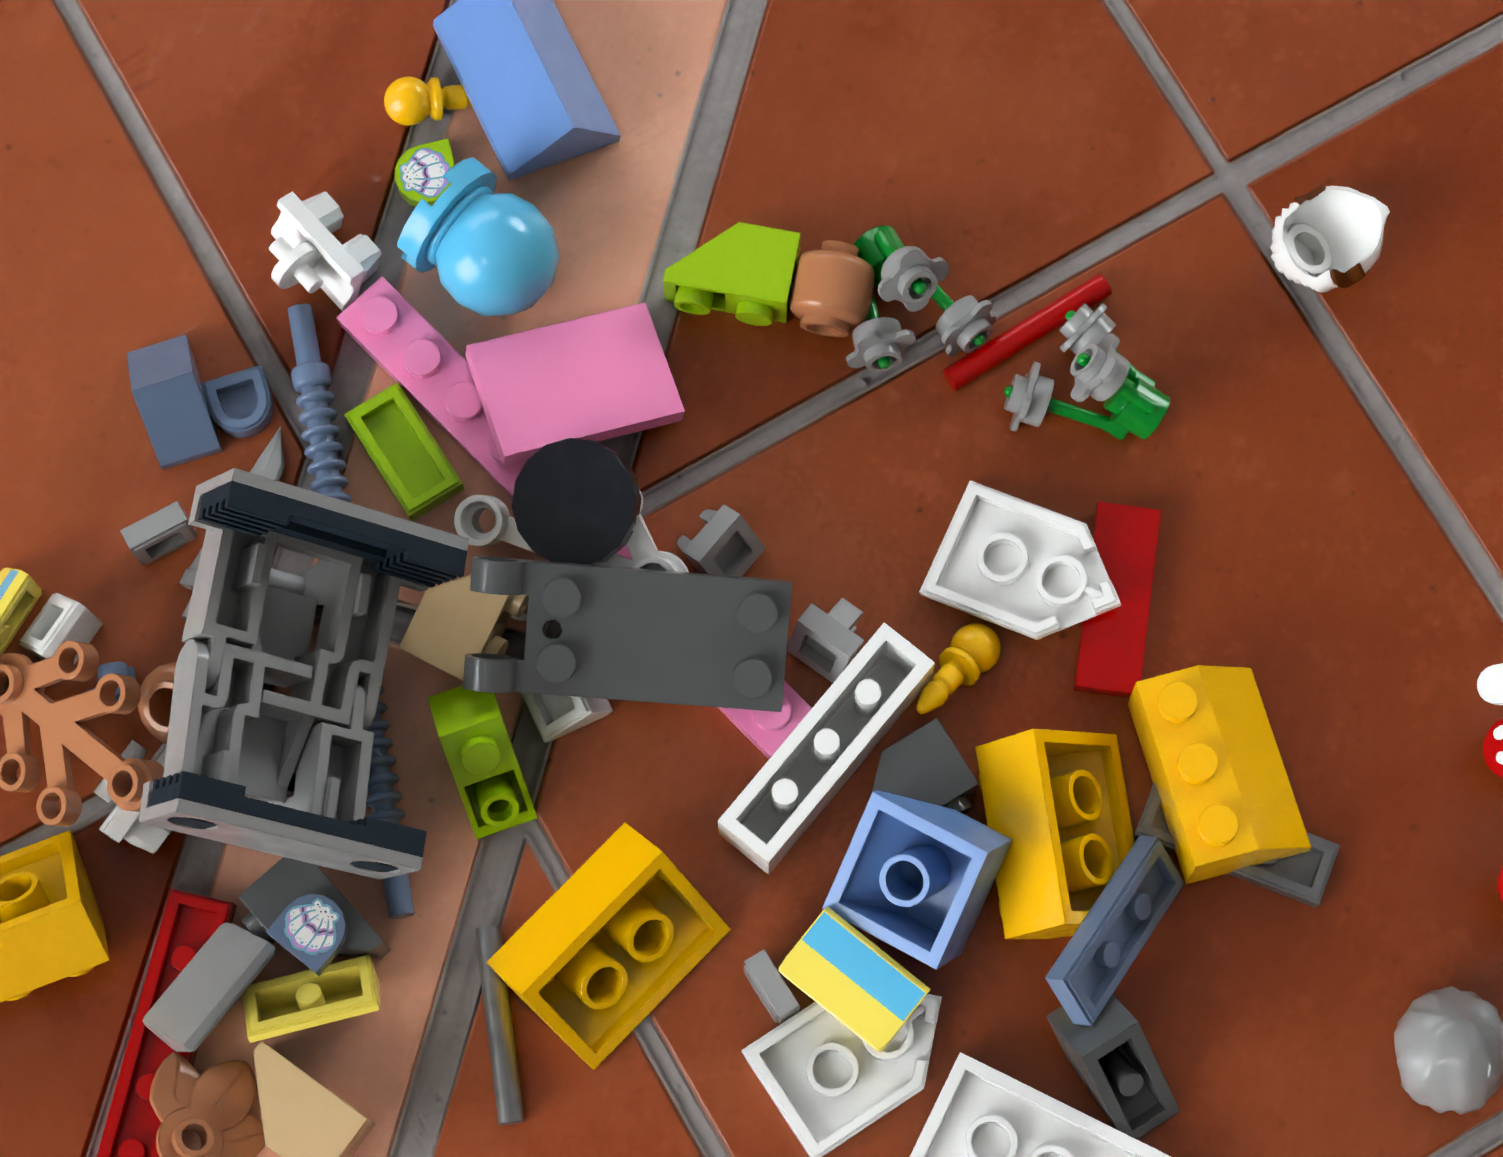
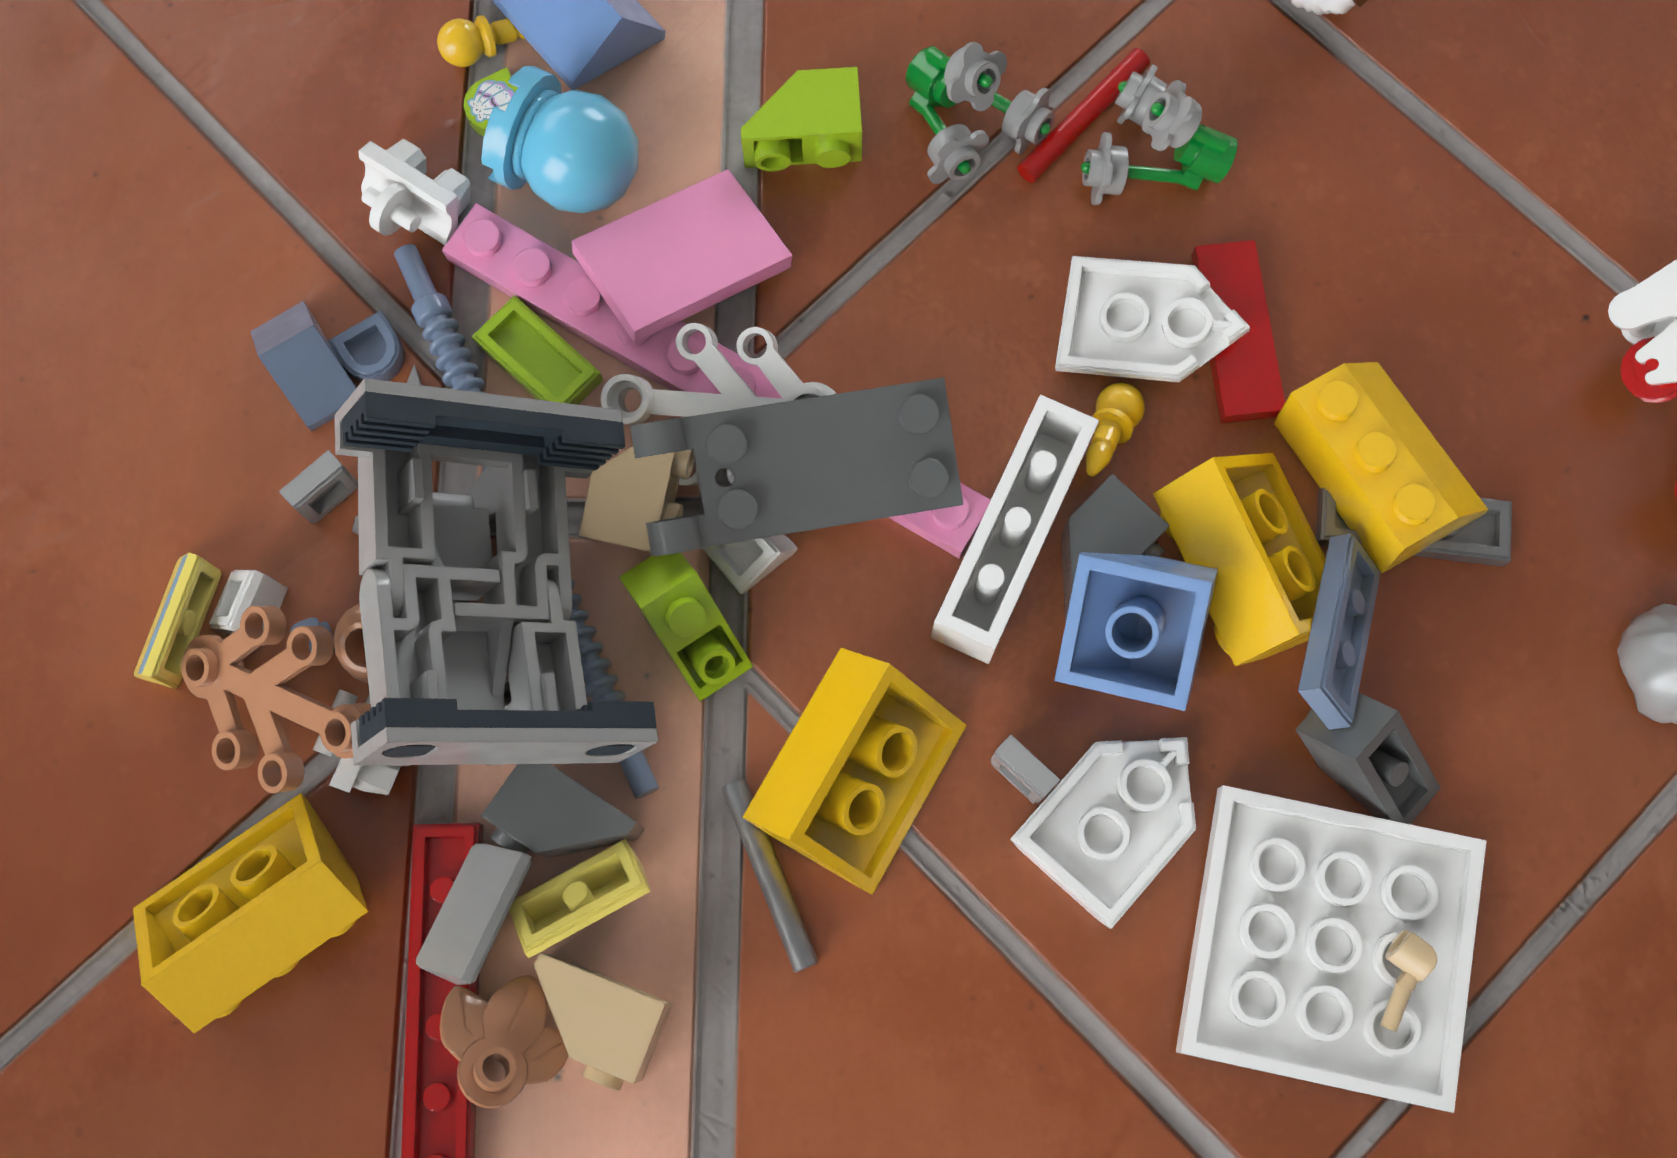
camera: 15 degrees left, 0 degrees up
tile [266,894,348,976] -> none
black tile [512,438,642,565] -> none
light grey tile [677,504,766,577] -> none
slope [778,906,931,1052] -> none
light grey tile [787,598,864,683] -> none
nougat head [788,240,875,337] -> none

